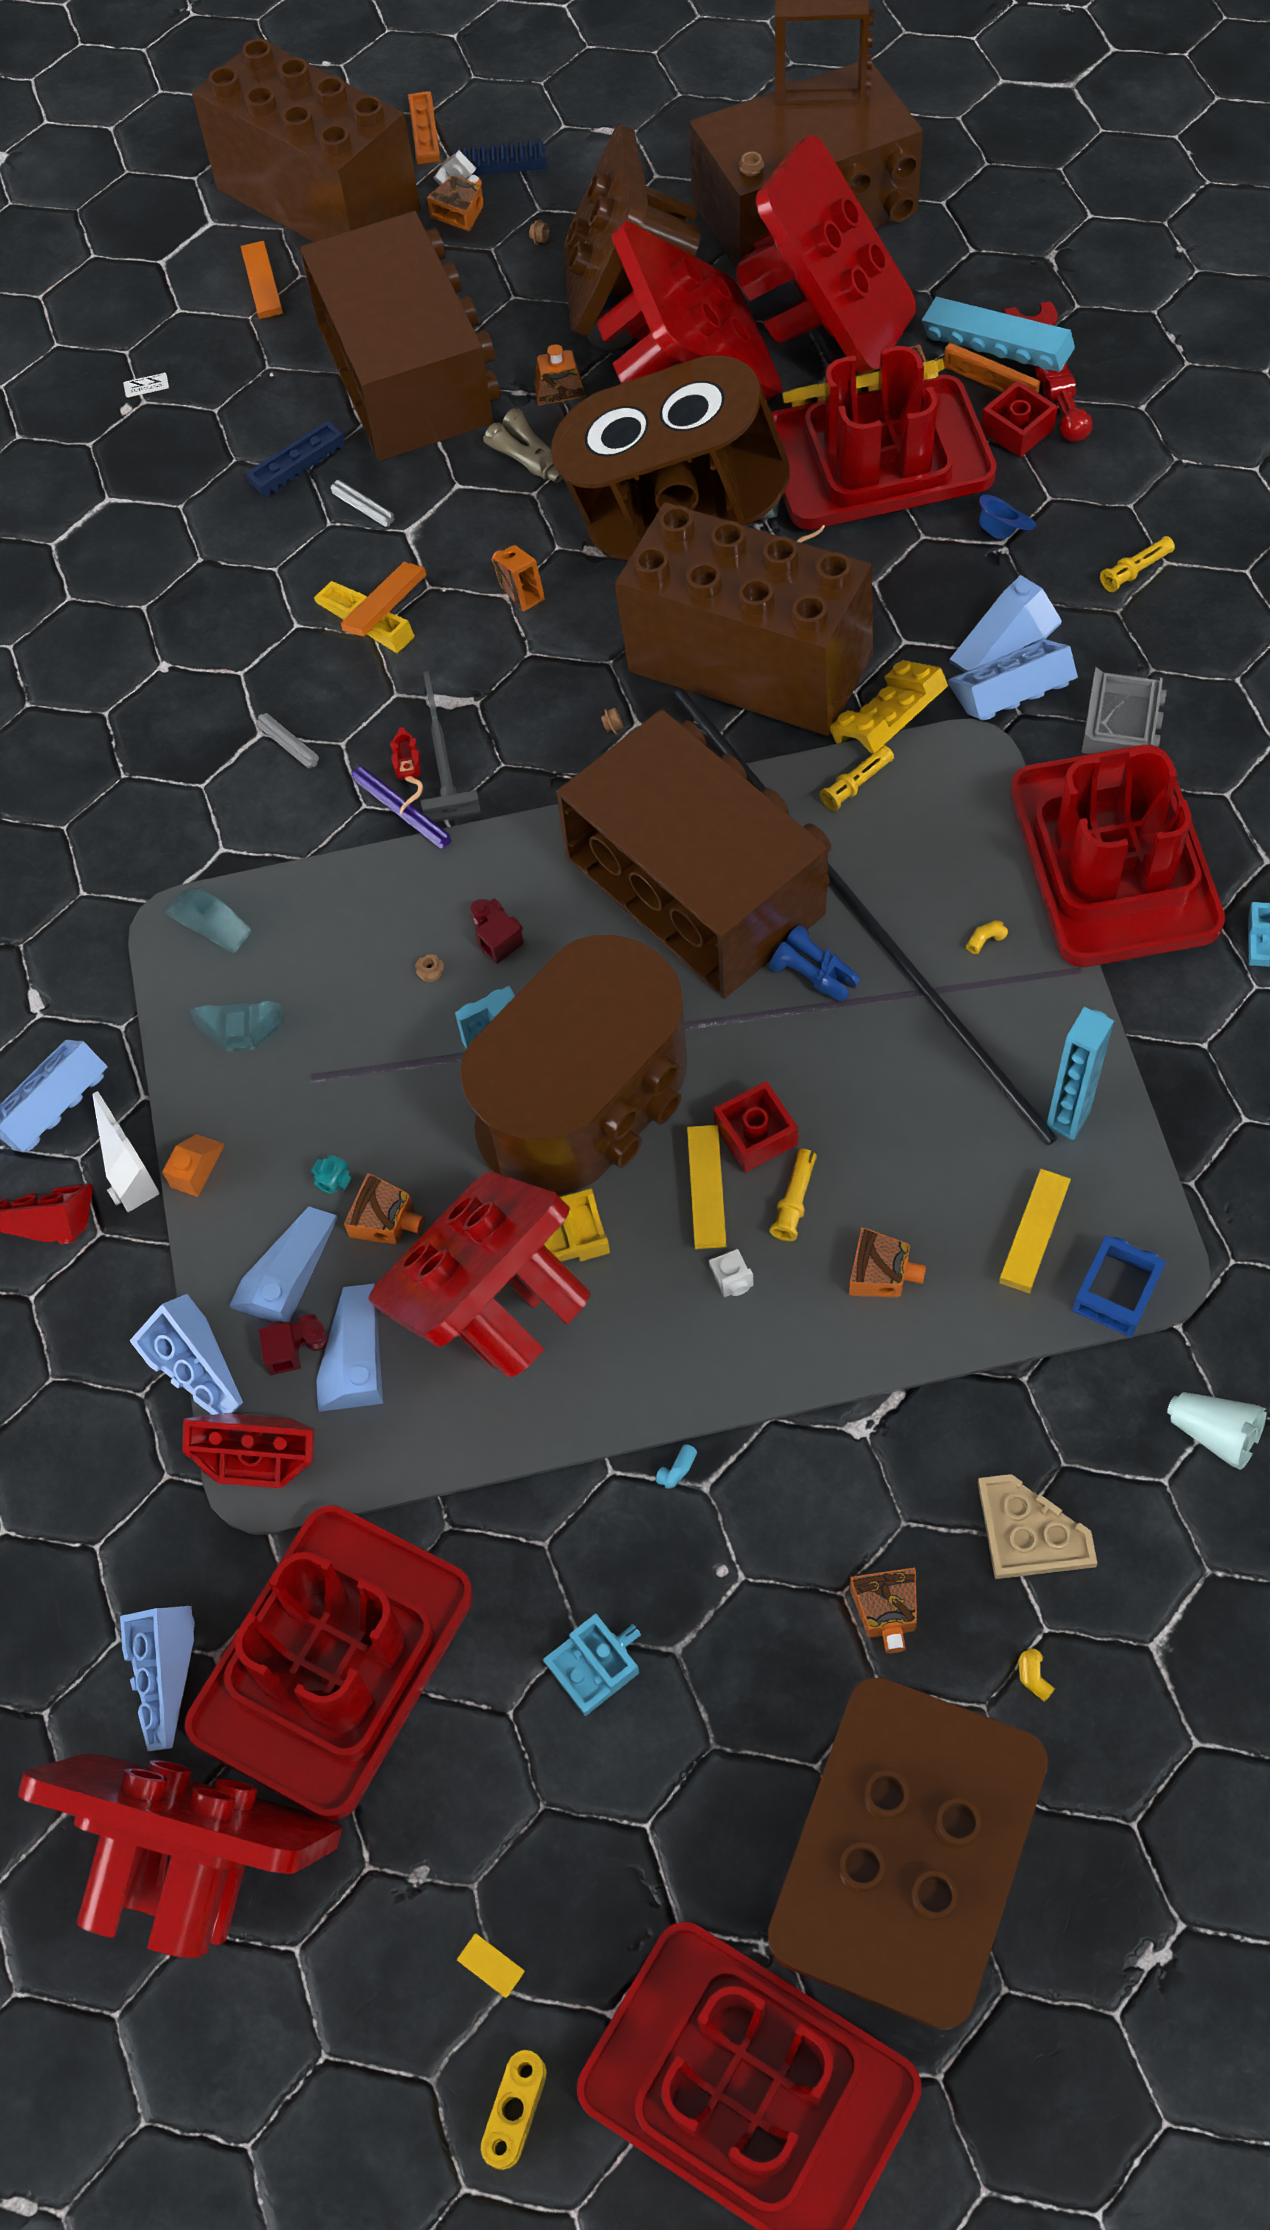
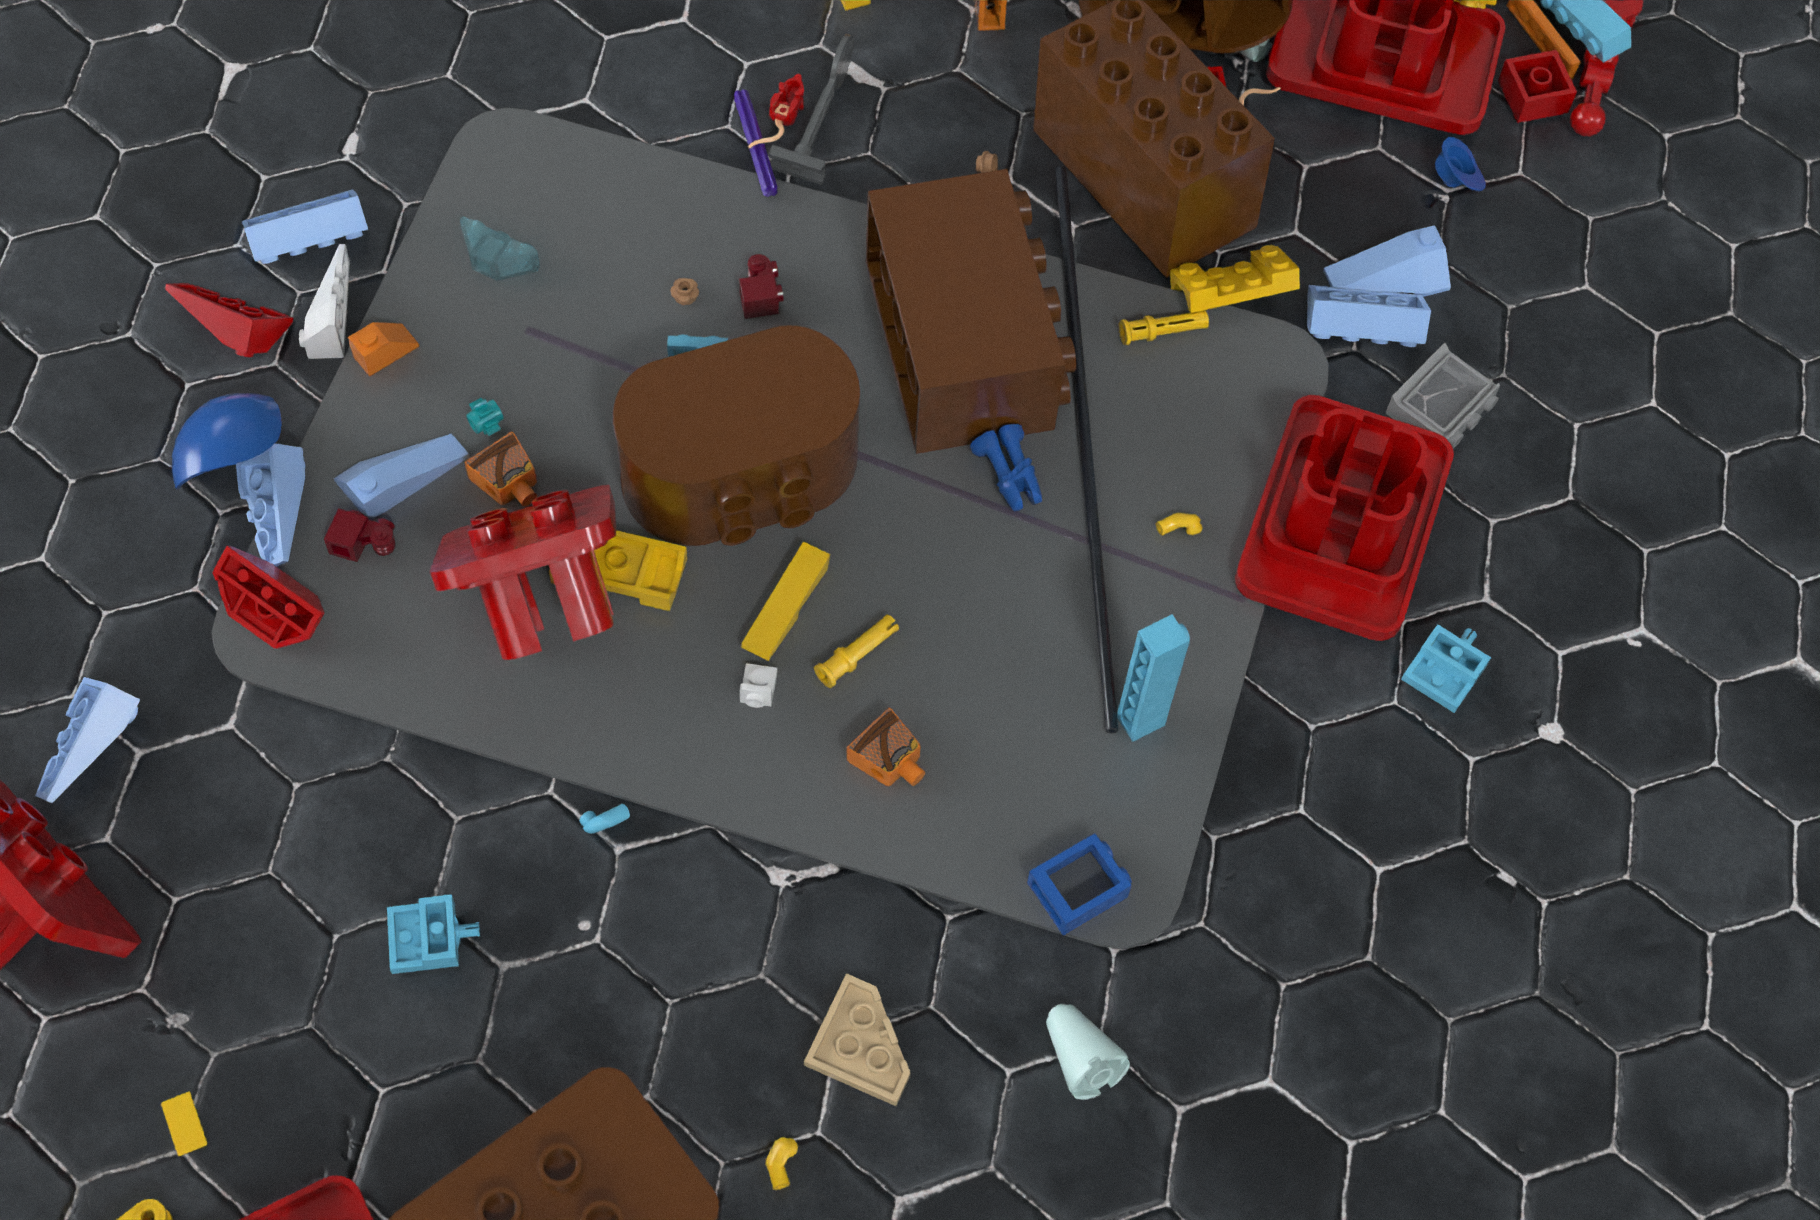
camera: 20 degrees right, 0 degrees up
clear light blue slope [165,888,252,953] -> none
red piece [185,1505,473,1821] -> none
light grey axle [256,713,319,768] -> none
light blue wedge [316,1283,383,1412] -> none
red brick [713,1081,799,1173] -> none
torso [850,1568,917,1653] -> none
yellow slope [999,1169,1071,1294] -> none
yellow pin [1100,536,1175,592] -> none
none -> blue piece [172,393,282,490]

